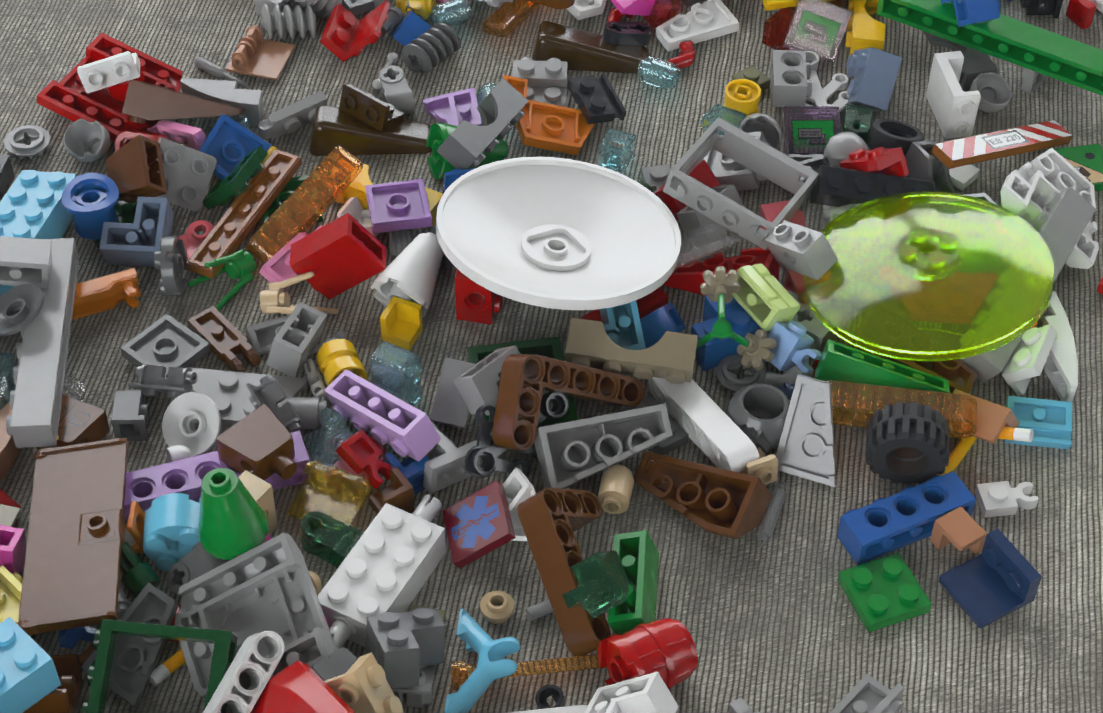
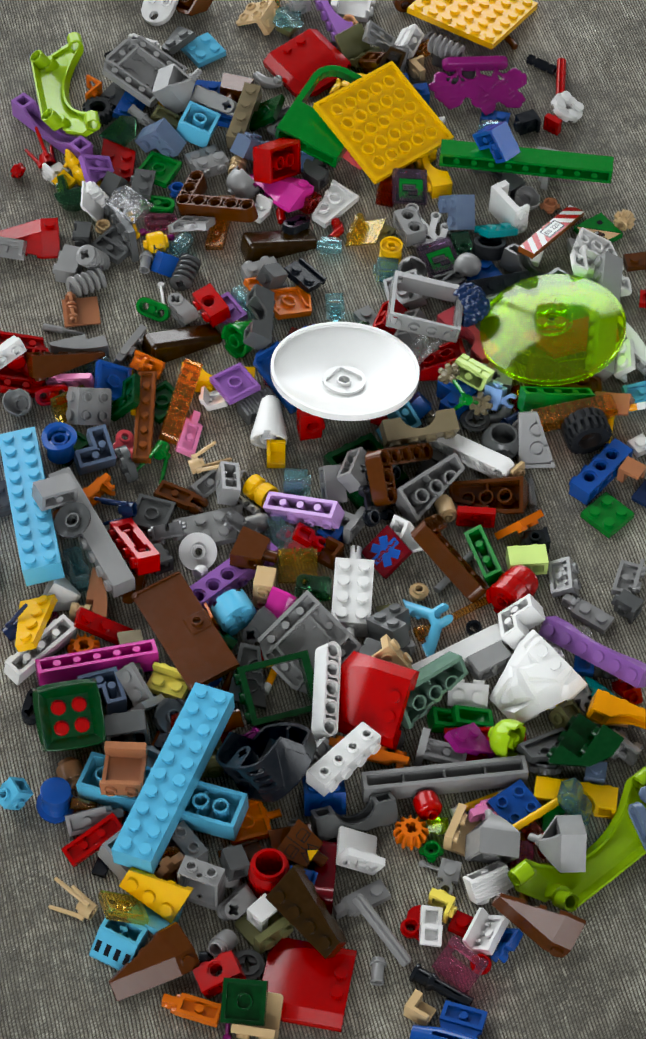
camera: 25 degrees left, 5 degrees up
reddish brown torso [106,135,167,203] -> none
green cone [198,468,268,560] -> none
red brick [289,213,386,300] -> none
red bracket [319,1,390,62] -> none
dark brown bracket [339,83,405,132] -> none
clear green brick [562,551,629,619] -> none
light grey brick [764,220,838,280] -> none
red bracket [839,147,909,177] -> none
none -> dark blue plant [94,497,137,526]
none -> red brick [107,518,160,576]
none -> orange hips [129,350,166,380]
none -> green plate [136,297,171,322]
none -> red brick [192,283,231,327]
none -> dark grey brick [256,262,289,290]
none -> clear yellow hinge [345,213,387,247]
none -> dark blue hair [453,282,490,328]
none -> red bracket [456,506,496,528]
none -> teal plate [474,223,518,238]
none -> orange wing [494,509,544,540]
none -> yellowish green brick [505,544,549,575]
none -> black brick [520,527,551,554]
none -> nougat plate [539,197,560,214]
none -> light grey bracket [548,556,581,598]

